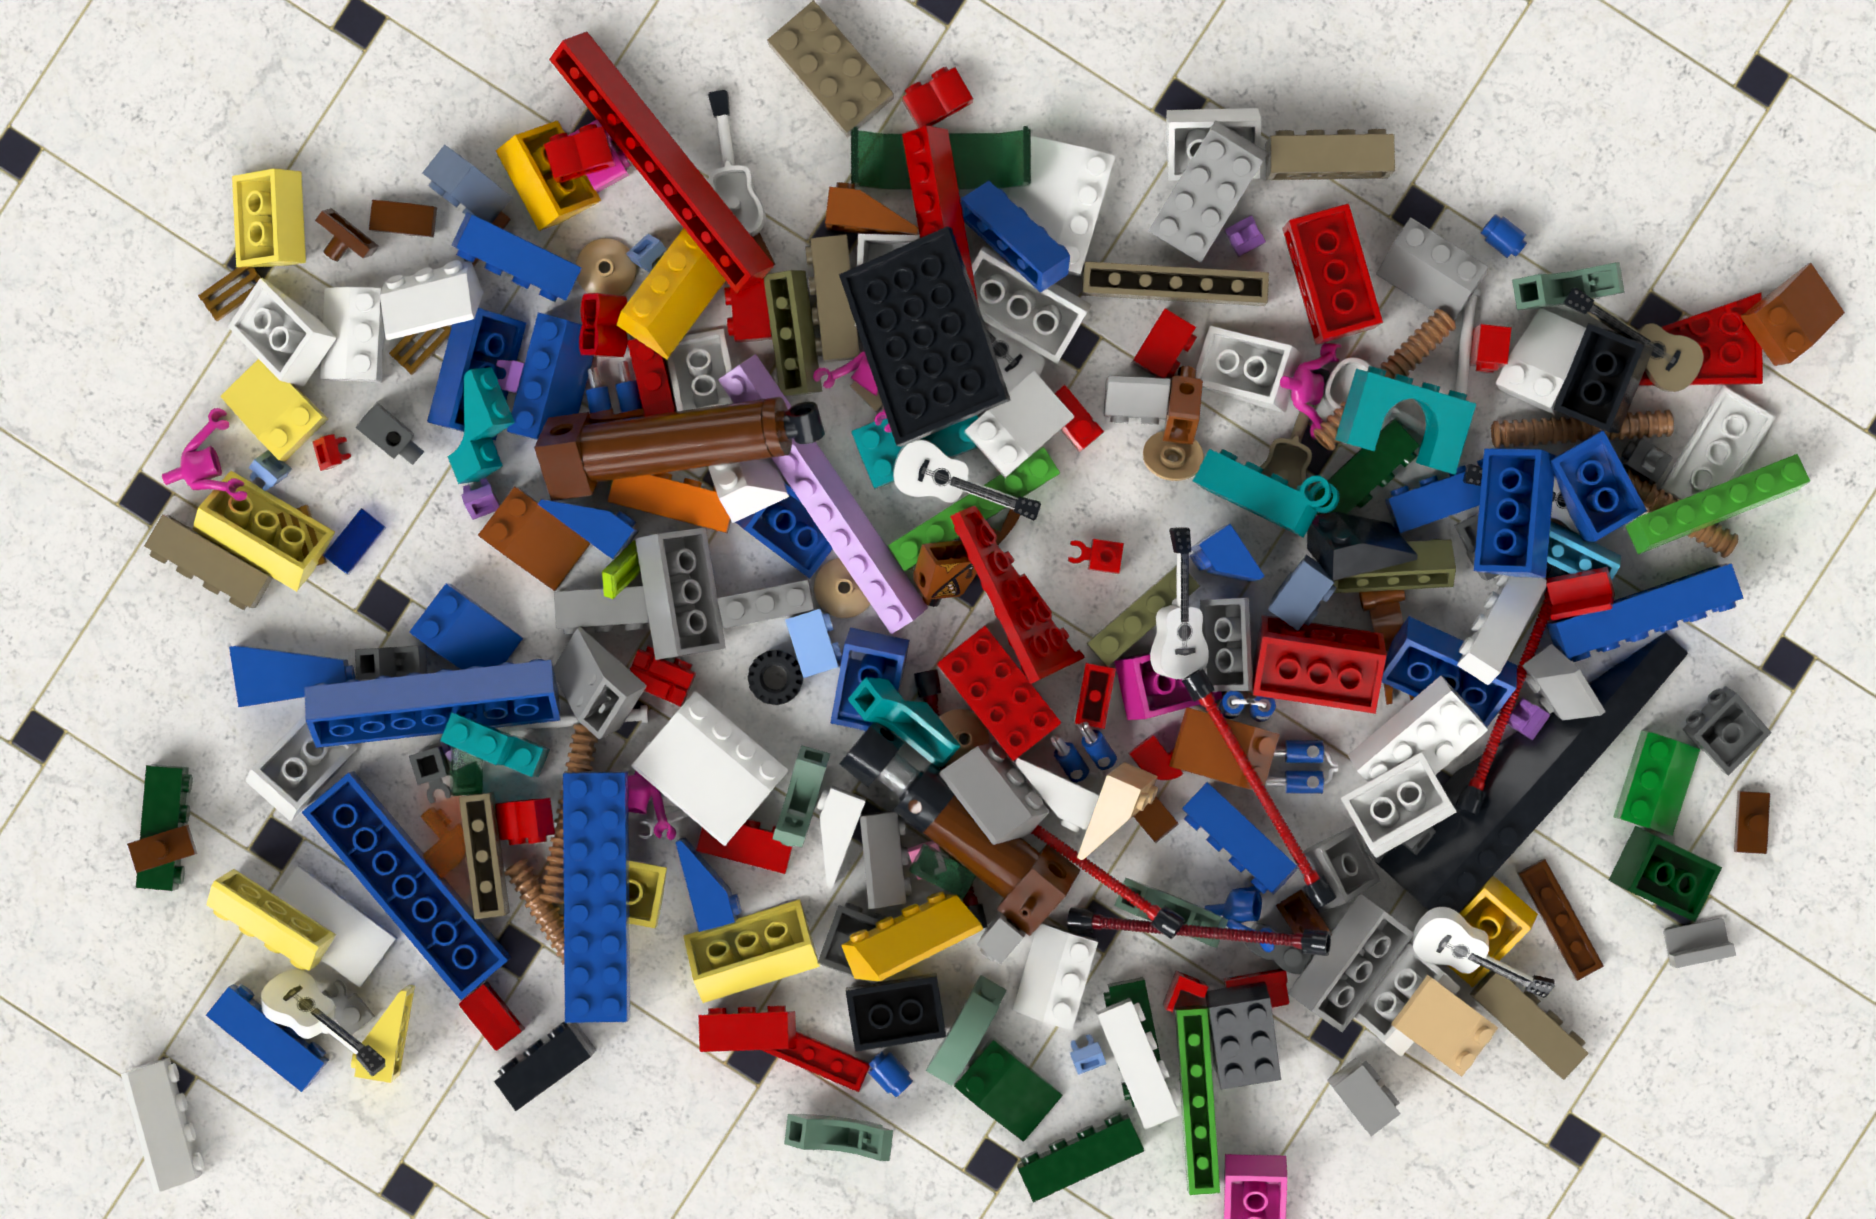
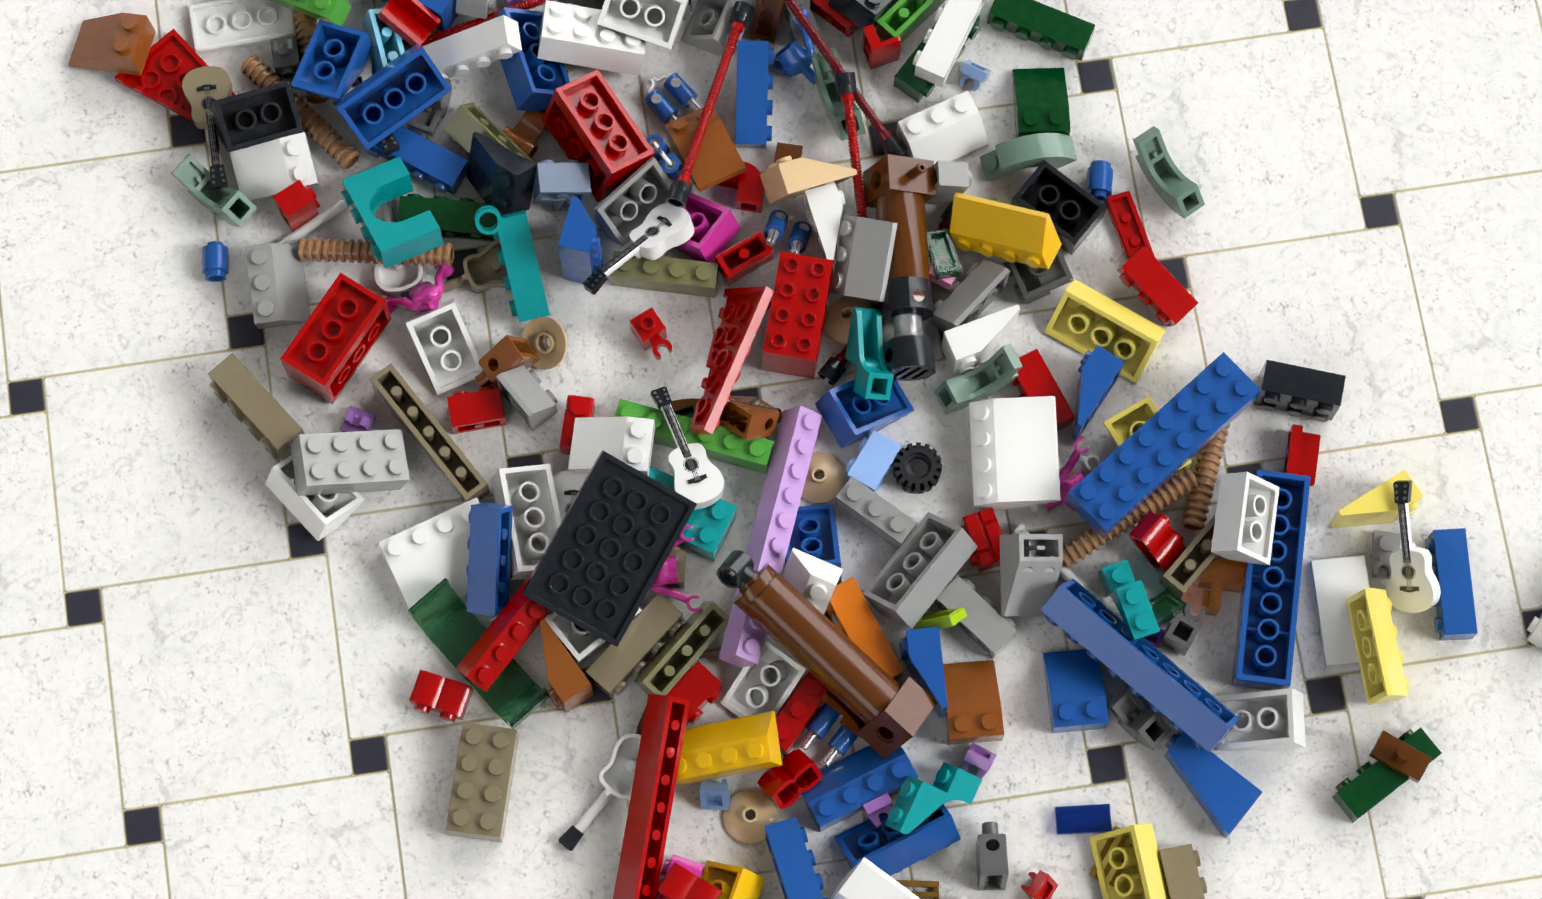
camera: 135 degrees left, 15 degrees down
none -> white slope [1211,472,1279,565]

